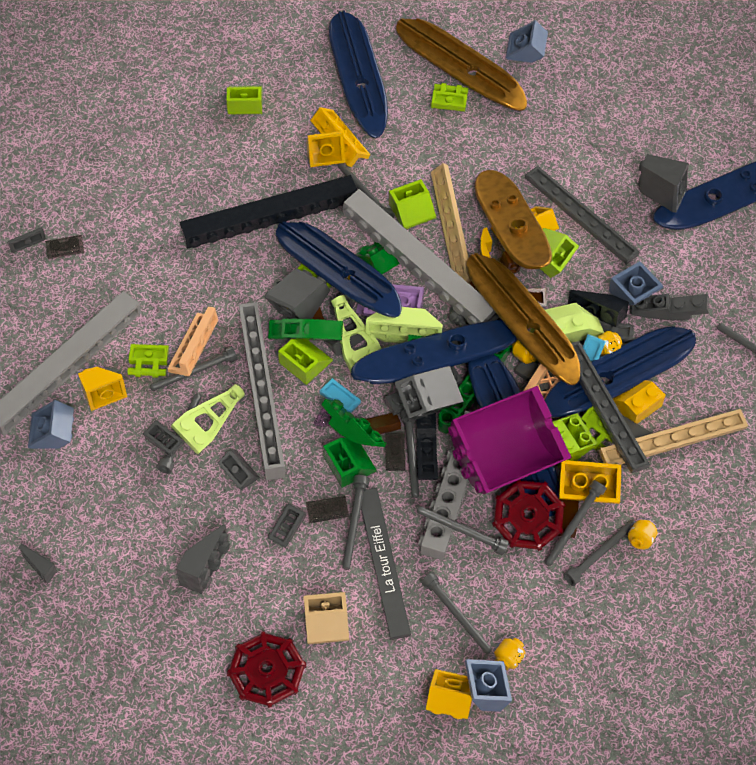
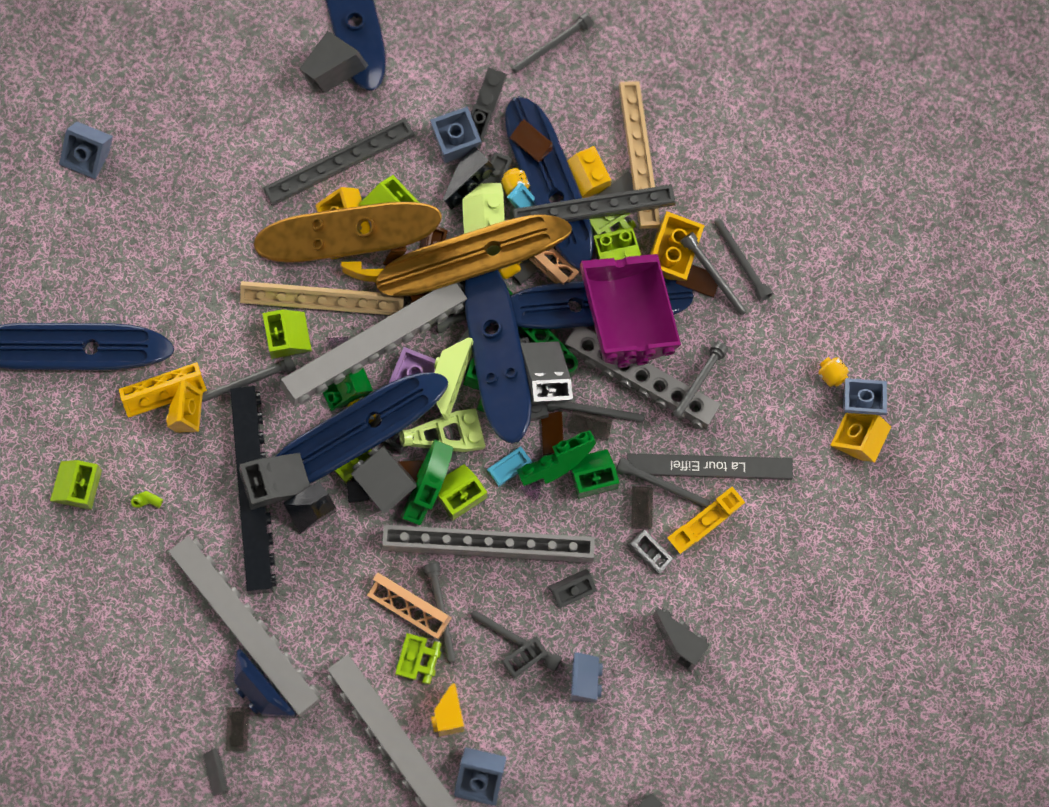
camera: 80 degrees left, 15 degrees up
yellowish green plate [171,384,245,454] -> none
dark red plate [227,631,307,708] -> none
tan slope [304,592,349,644] -> none
pearl gold piece [396,18,527,111] -> none
black slope [416,413,438,480] -> none
dark grey piece [421,572,492,654] -> none
lime plate [431,83,468,112] -> none
dark red plate [492,480,566,551] -> none
yellow head [628,520,658,550] -> none
none -> lime arm [131,491,164,508]
none -> light grey brick [168,536,321,718]
none -> dark blue wedge [234,649,297,719]
none -> dark grey slope [239,453,310,510]
none -> black slope [283,481,336,534]
none -> reddish brown slope [510,119,553,163]
none -> sand blue slope [571,652,603,703]
none -> yellow slope [667,486,745,554]

